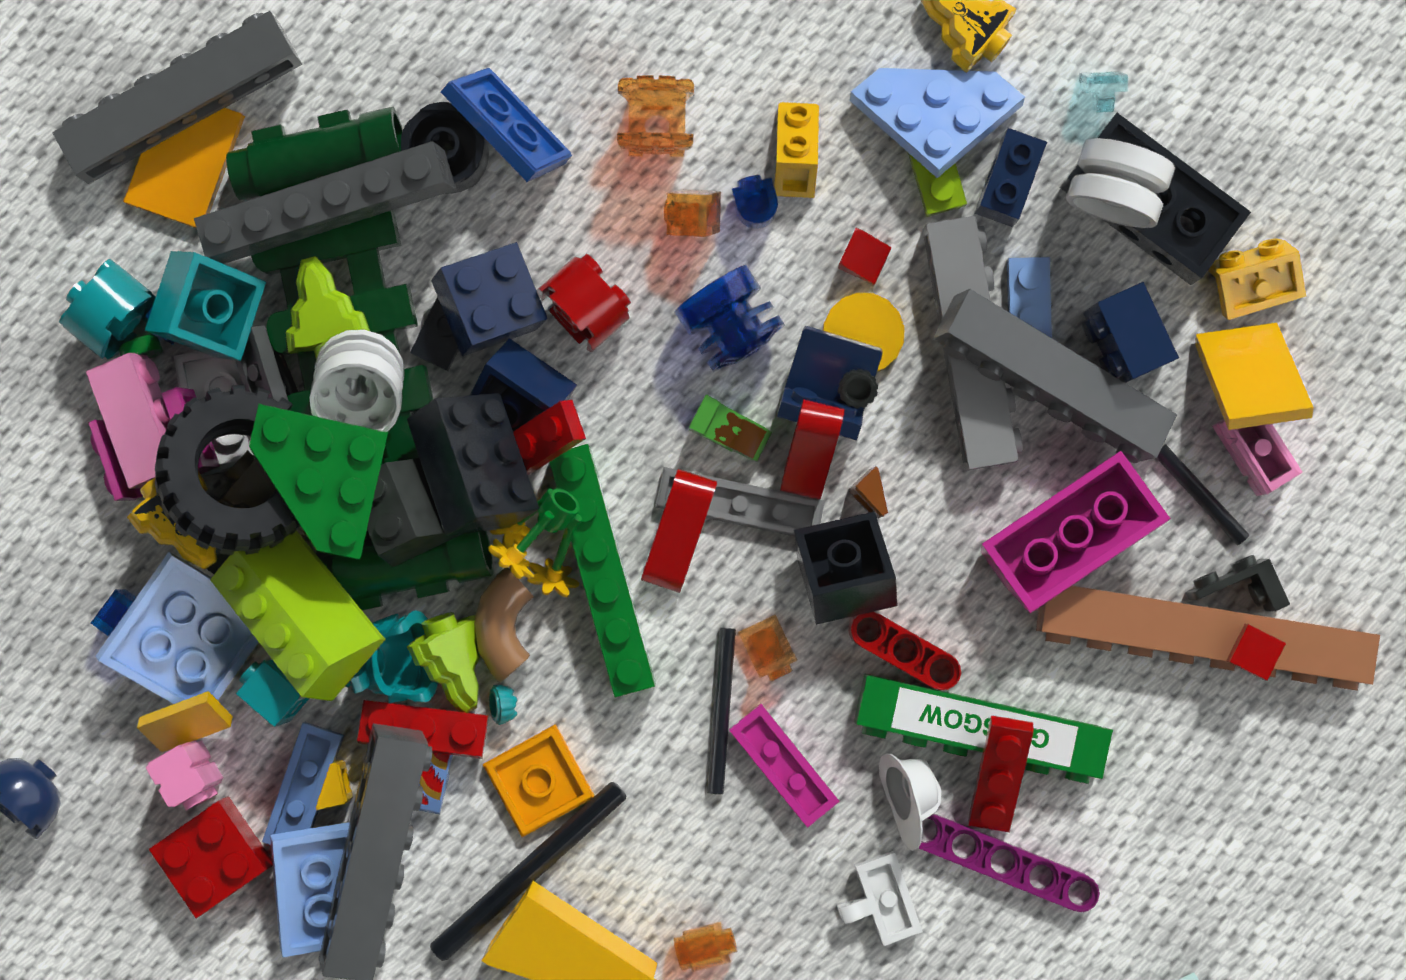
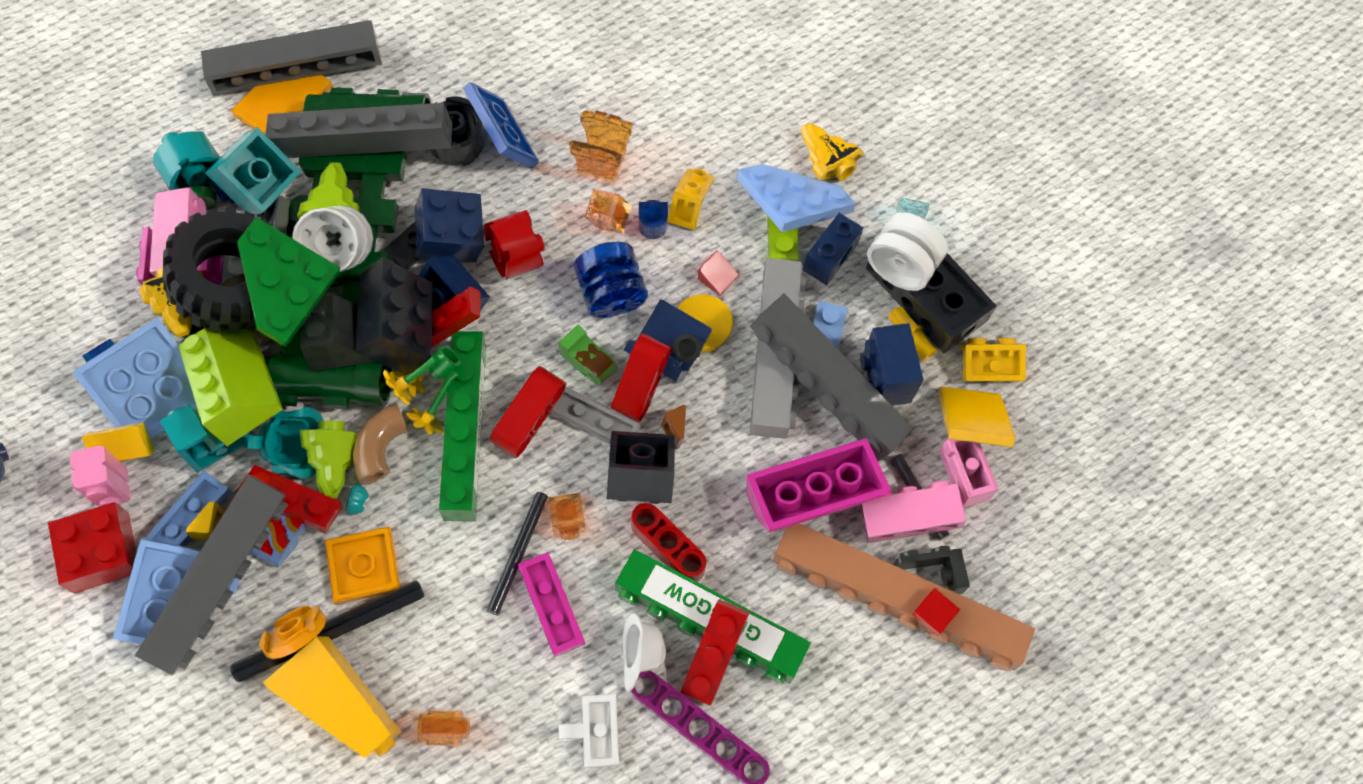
camera: 10 degrees right, 20 degrees down
none -> light orange tile [259,605,327,659]
none -> bright pink brick [861,481,966,543]
none -> yellow axle [888,307,937,362]

